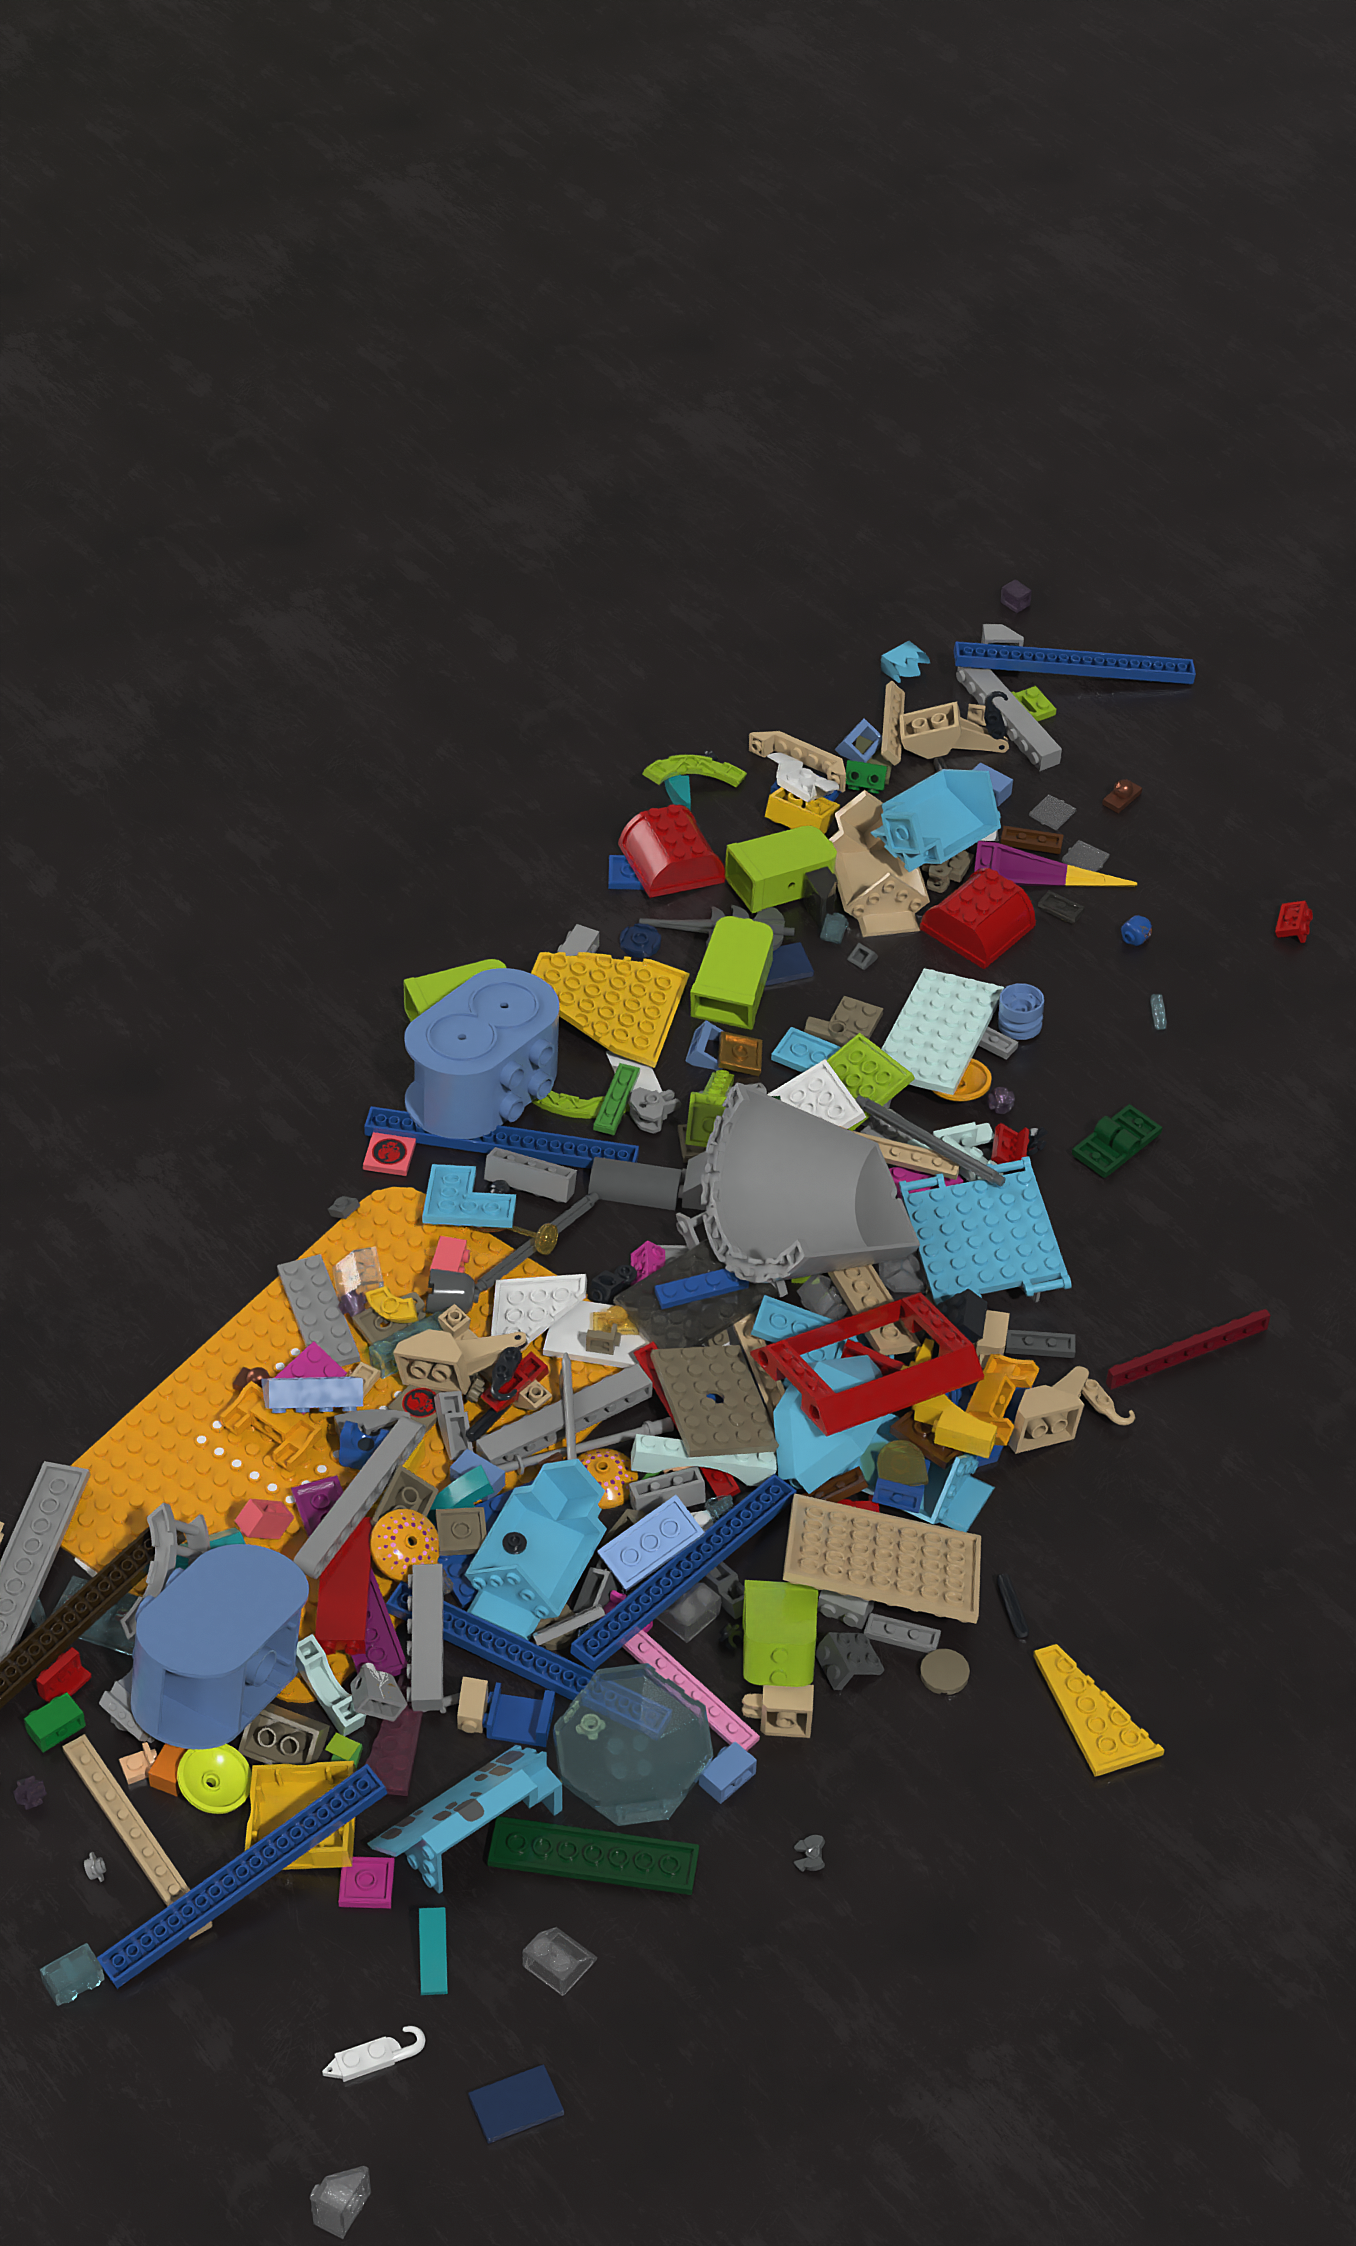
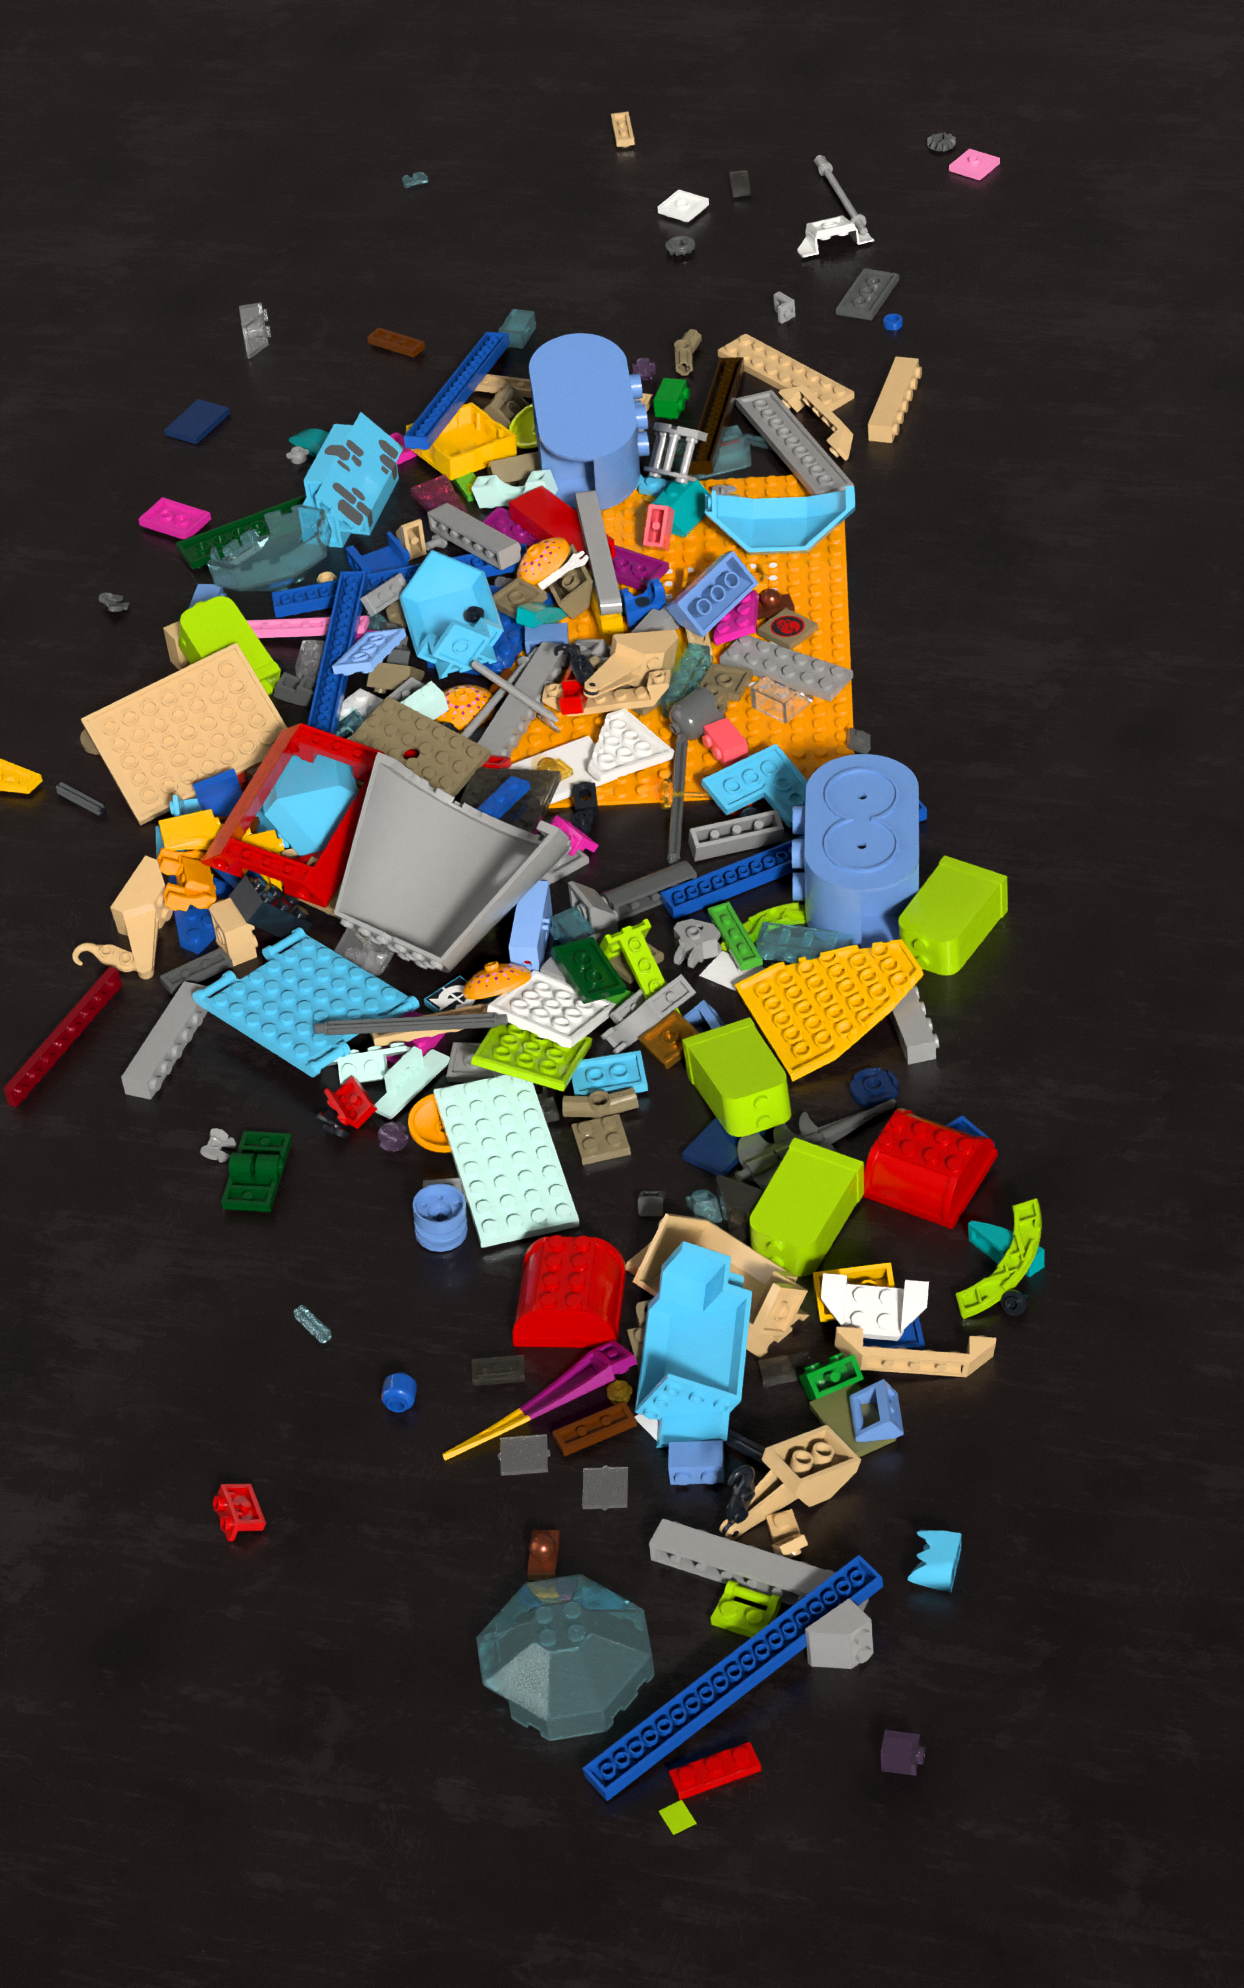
camera: 150 degrees right, 5 degrees down
red bracket [36,1647,92,1703] -> none
white plate [322,2026,426,2082] -> none
clear purple gear [338,1289,368,1317] -> none
light grey torso [350,1663,407,1722] -> none
yellow tile [365,1286,419,1323] -> none
clear slope [523,1927,597,1996] -> none
dark tan bracket [586,1323,621,1355] -> none
clear yellow tile [877,1440,929,1486] -> none
tan plate [881,681,905,766] -> none
none -> light grey brick [121,981,212,1100]
none -> dark pink plate [138,497,211,540]
none -> light grey piece [200,1128,236,1163]
none -> light grey plate [286,446,310,464]
none -> reddish brown plate [367,327,425,357]
none -> clear light blue windscreen [476,1574,655,1741]
none -> dark tan slope [482,383,530,430]
none -> white piece [538,551,589,590]
none -> light grey piece [601,975,696,1054]
none -> lime sticker [659,1800,697,1835]
none -> red plate [669,1742,761,1800]
none -> medium azure panel [704,486,855,555]
none -> clear light blue brick [756,922,856,963]
none -> dark tan tile [757,608,818,650]

